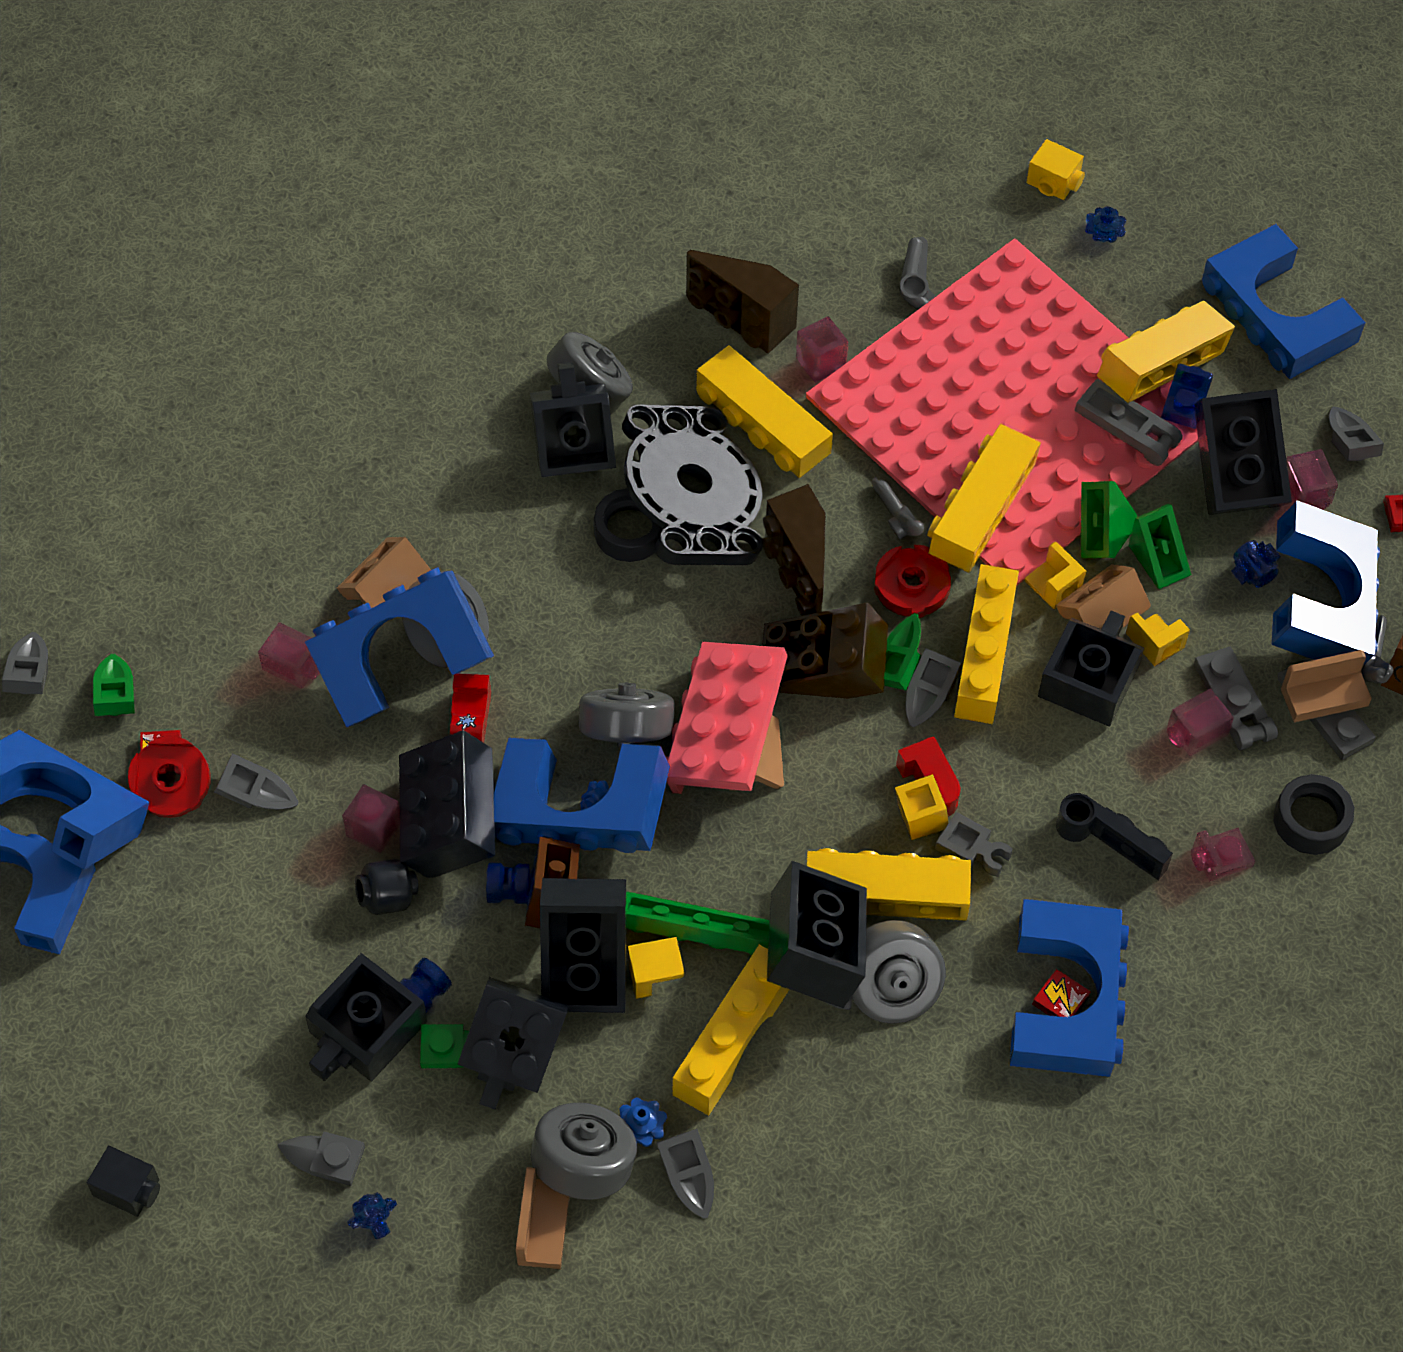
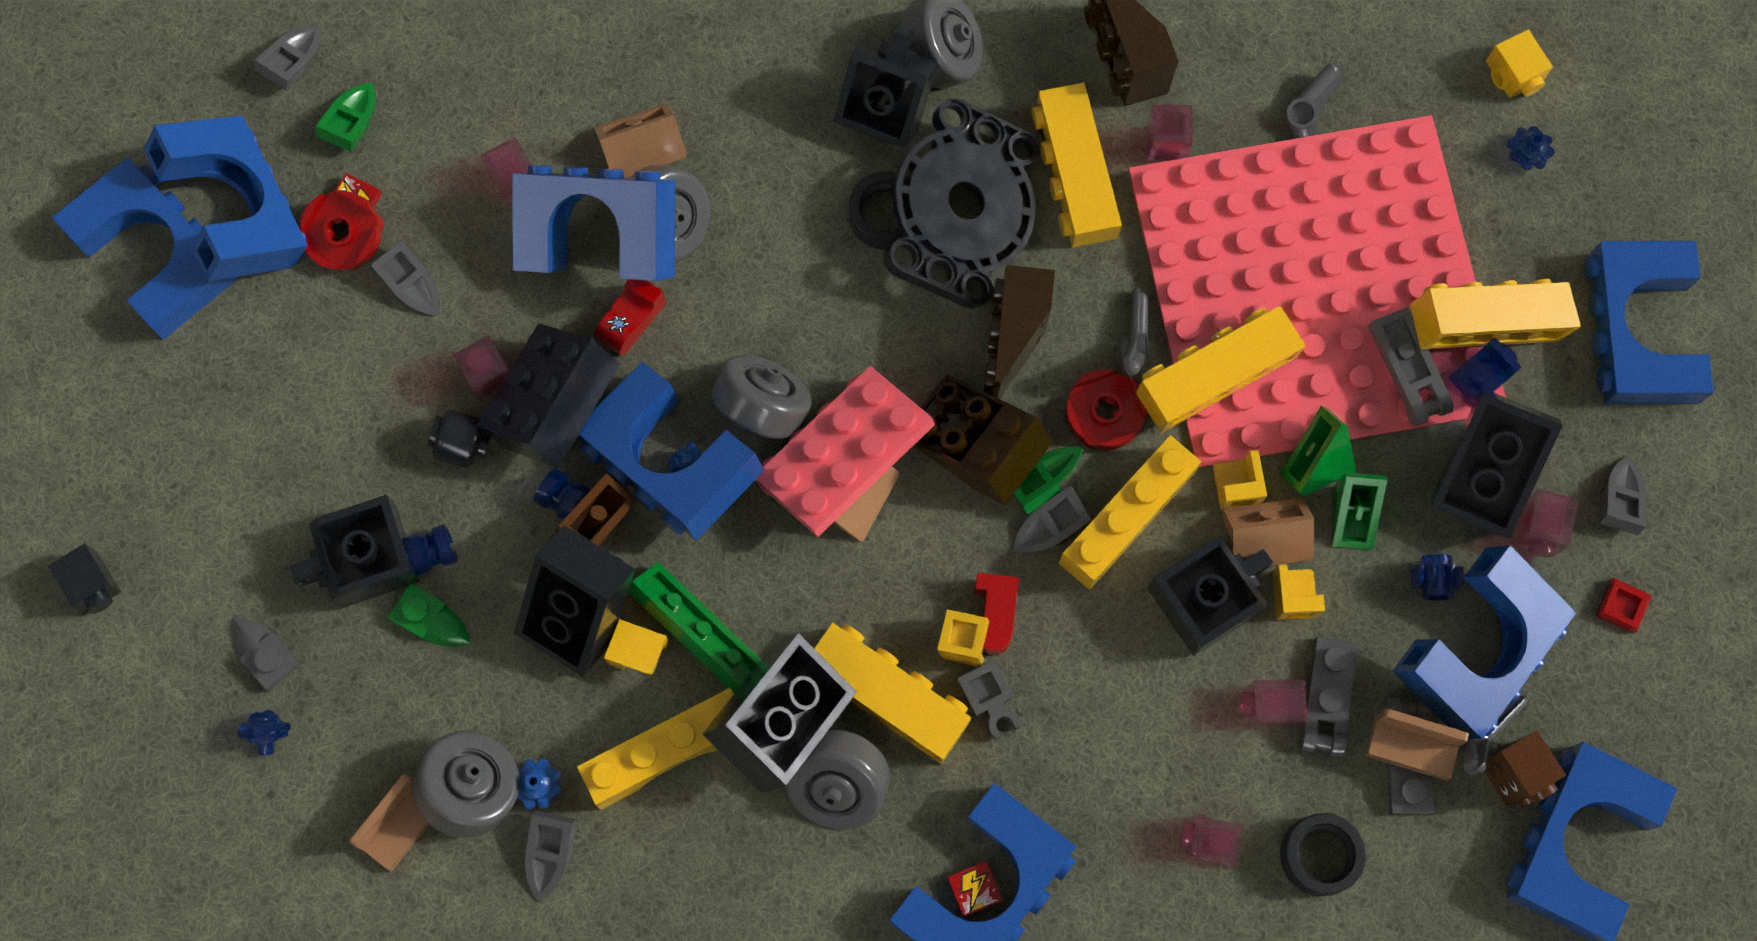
camera: 30 degrees right, 15 degrees up
black hinge [457,977,568,1109] -> none
black plate [1056,793,1173,881] -> none

